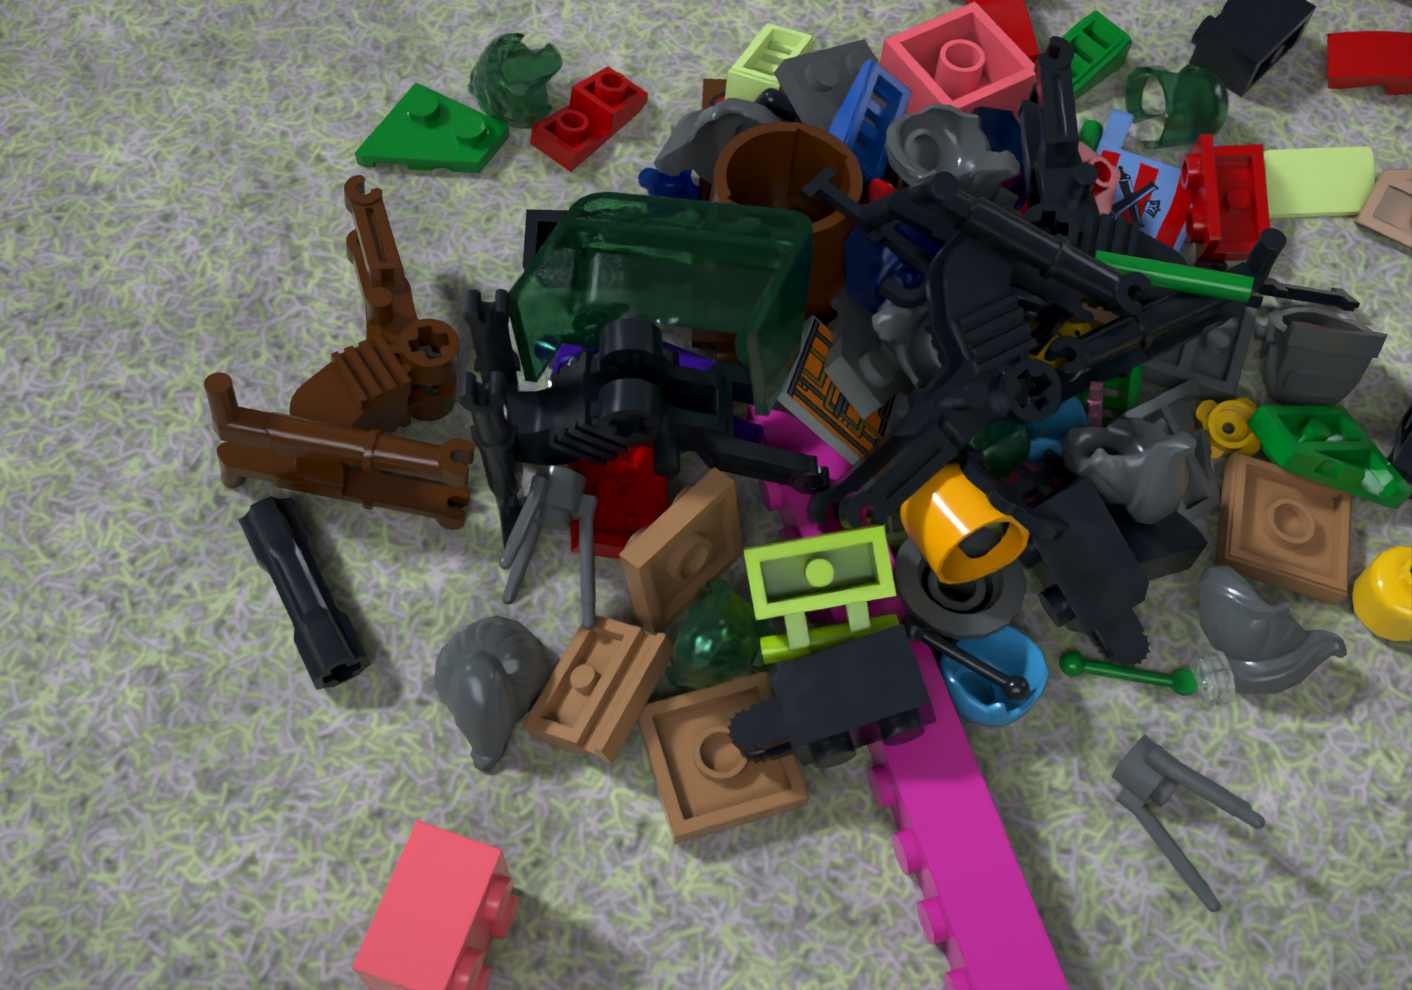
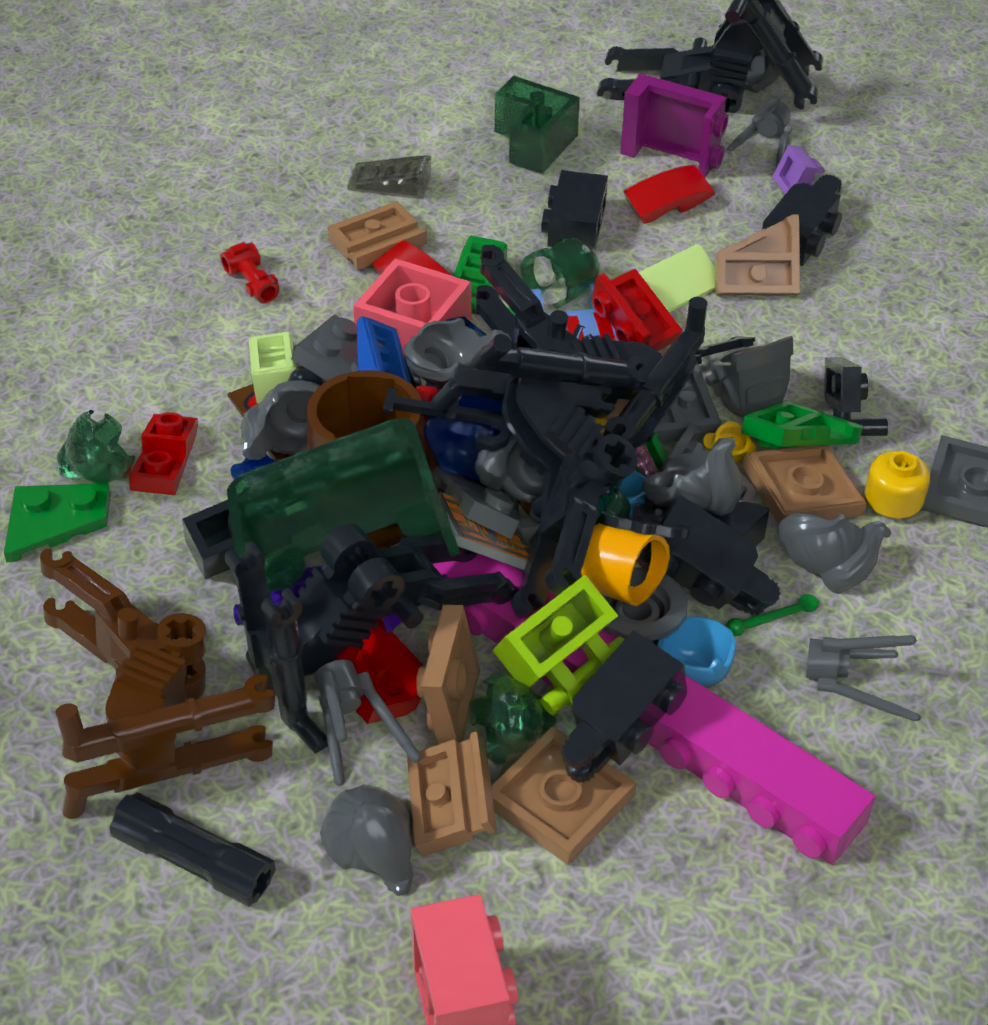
camera: 30 degrees left, 15 degrees down
black hinge [900,615,1030,702] -> none
green piece [1095,250,1254,303] -> none
clear piece [1191,651,1235,708] -> none

